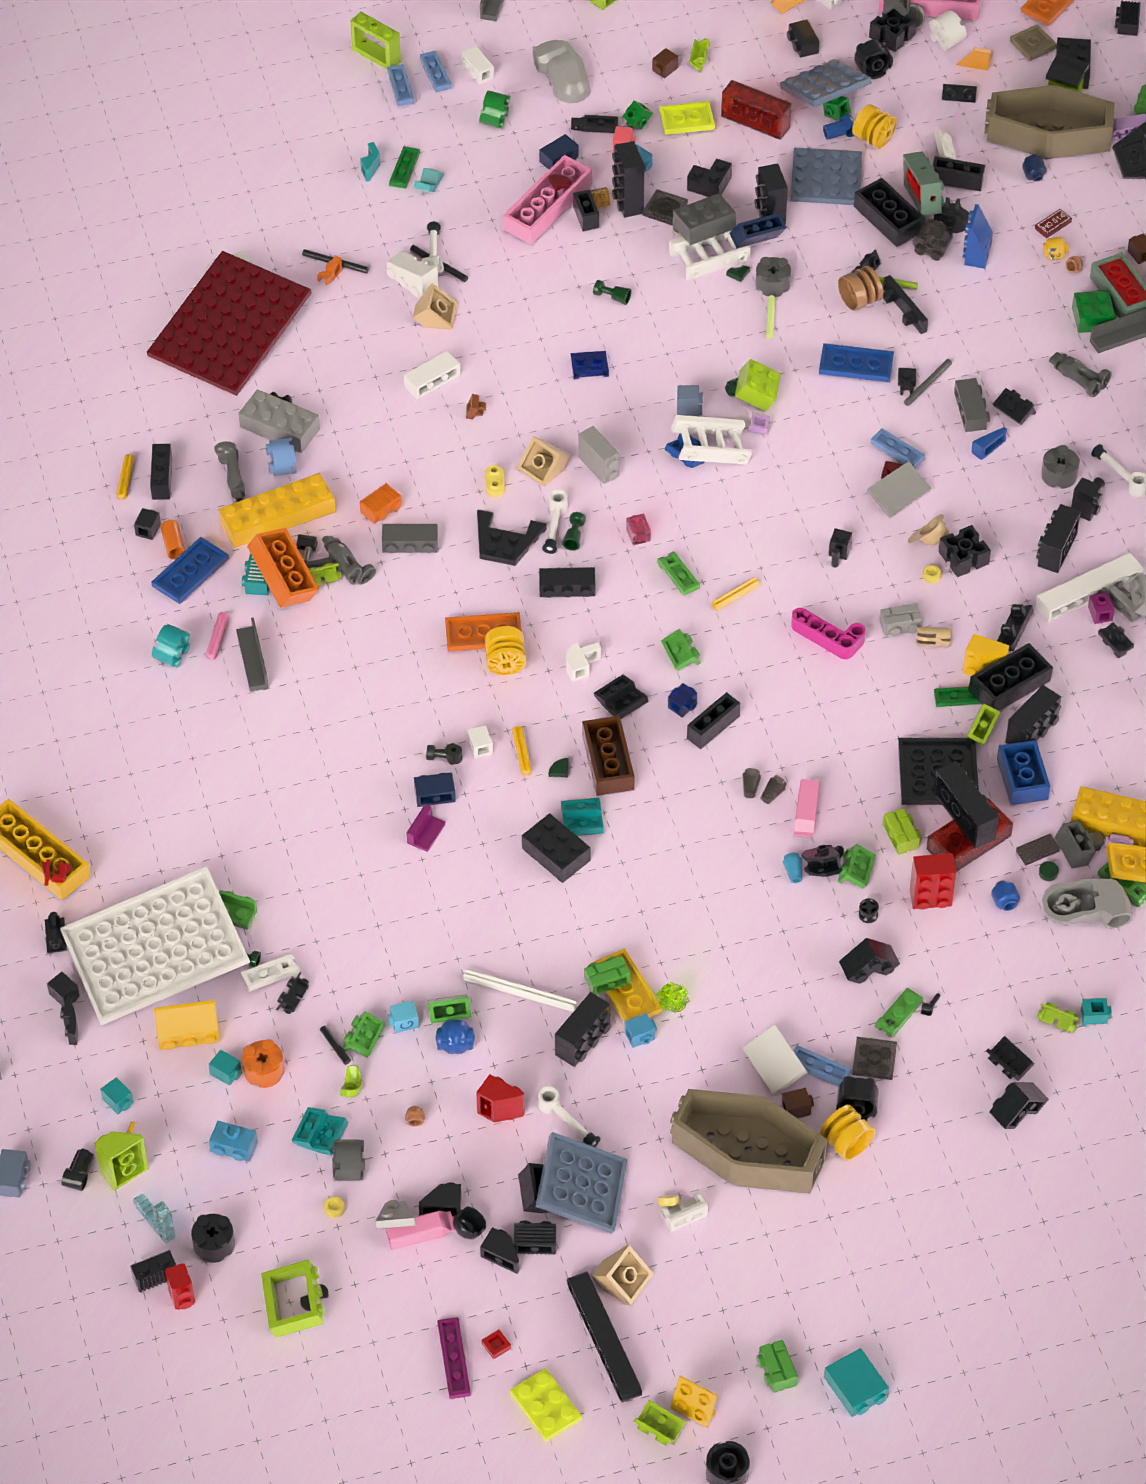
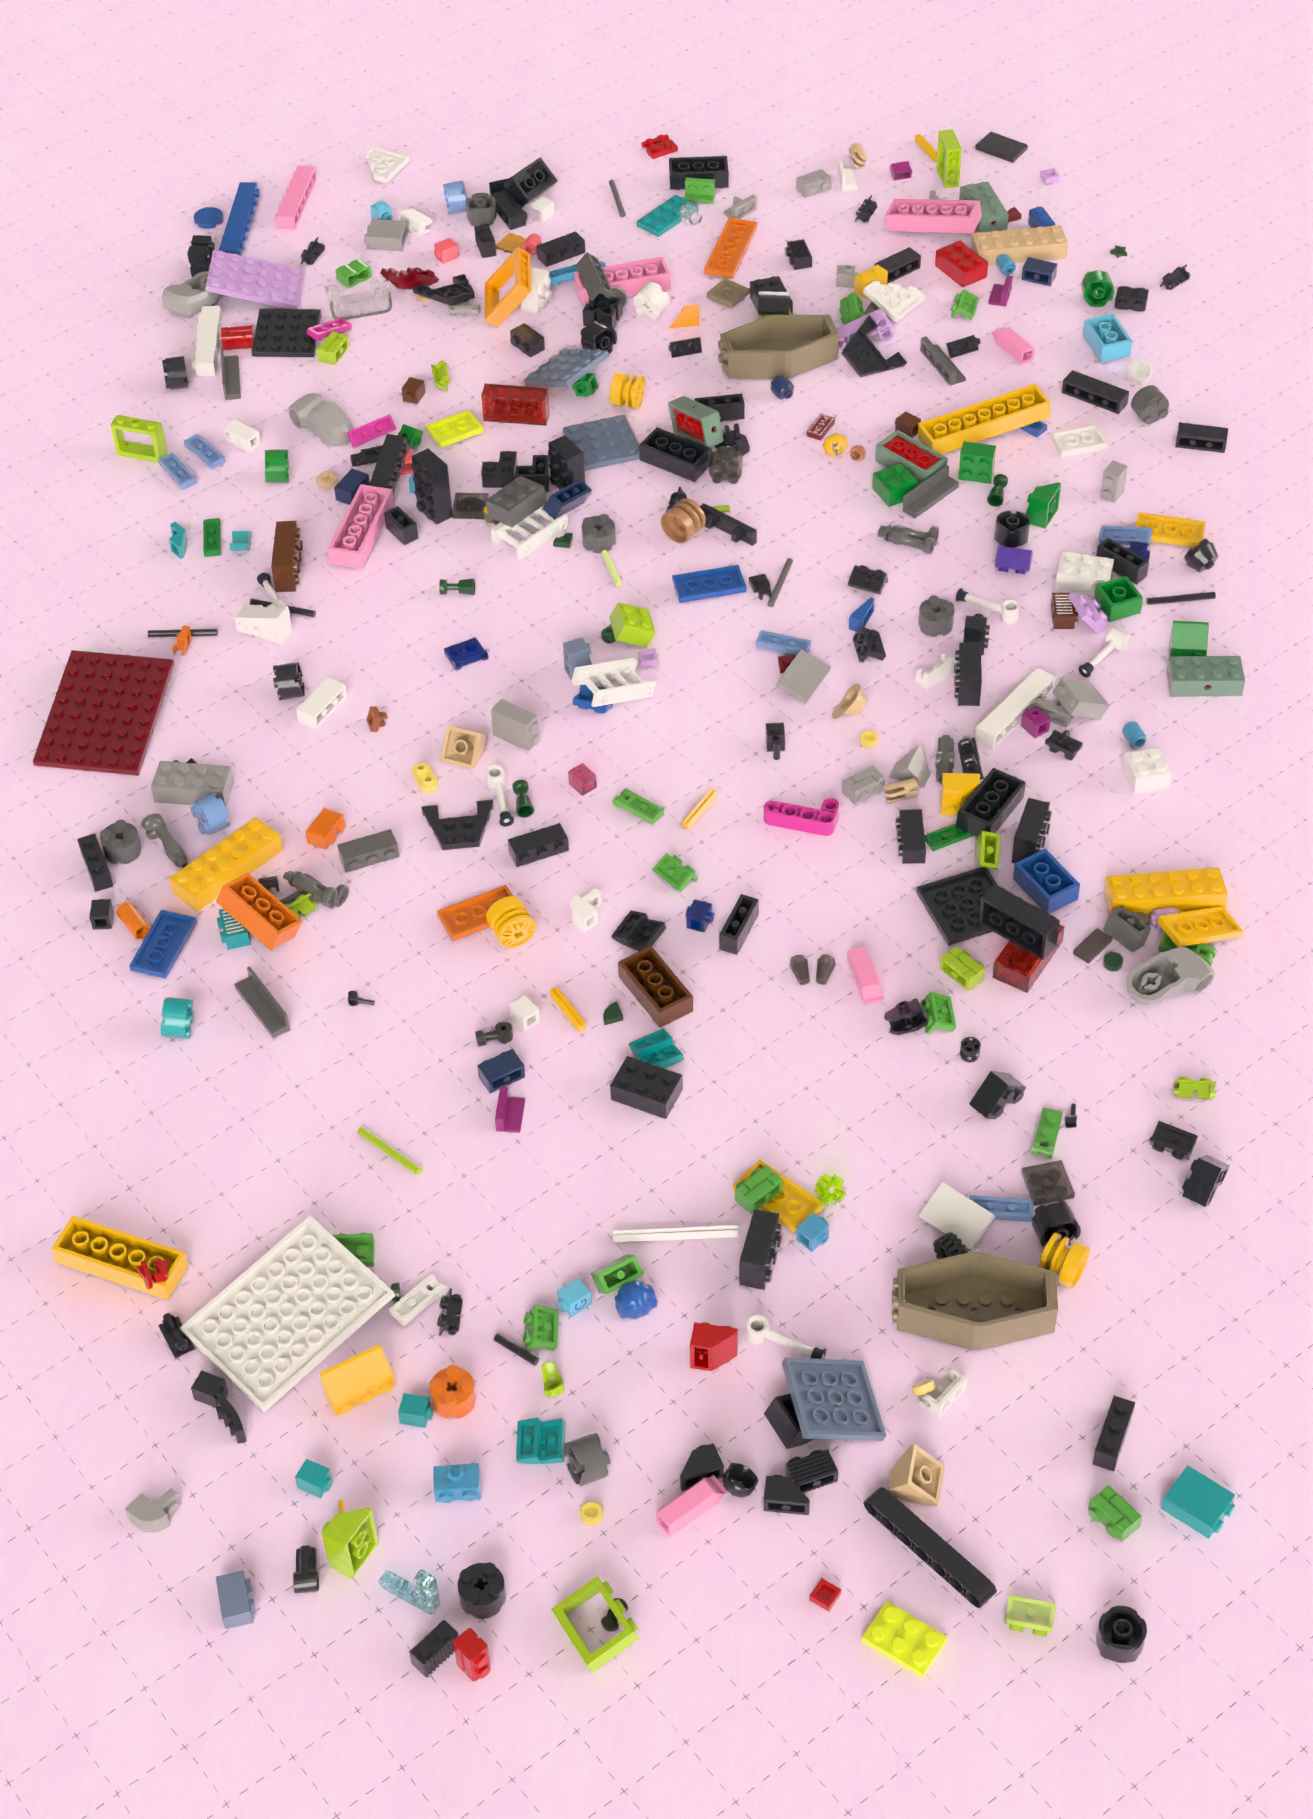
camera: 20 degrees left, 5 degrees down
yellow axle [116,454,134,500] -> none
bright pink axle [206,612,229,660] -> none
light grey wing [375,1200,416,1229] -> none
nougat plate [405,1106,425,1127] -> none
tan slope [413,283,458,330] -> none
magenta tile [437,1317,471,1399] -> none
dark red tile [548,174,572,191] -> none
clear yellow tile [590,187,610,208] -> none
yellow hinge [670,1375,718,1428] -> none
reddish brown brick [781,1088,814,1118] -> none
dark azure cone [783,853,802,883] -> none
blue piece [823,114,855,140] -> none
red brick [909,853,956,910] -> none
white plate [934,129,956,160] -> none
black brick [938,525,991,578] -> none
dark grey brick [954,378,990,432] -> none
blue slope [962,204,993,269] -> none
blue head [991,881,1020,911] -> none
teal brick [1080,998,1112,1027] -> none
none -> dark grey brick [100,820,141,864]
none -> reddish brown brick [271,521,303,592]
none -> black brick [273,662,305,701]
none -> tan plate [316,470,339,490]
none -> dark pink plate [346,414,397,448]
none -> black hand [348,991,375,1006]
none -> lime bar [357,1126,422,1176]
none -> black brick [369,434,410,495]
none -> black brick [515,455,550,492]
none -> black bracket [853,627,886,663]
none -> light grey slope [889,744,930,788]
none -> black brick [895,809,926,864]
none -> white hinge [915,653,953,689]
none -> black tyre [933,1232,968,1259]
none -> dark grey piece [936,735,955,785]
none -> black brick [1092,1395,1136,1471]

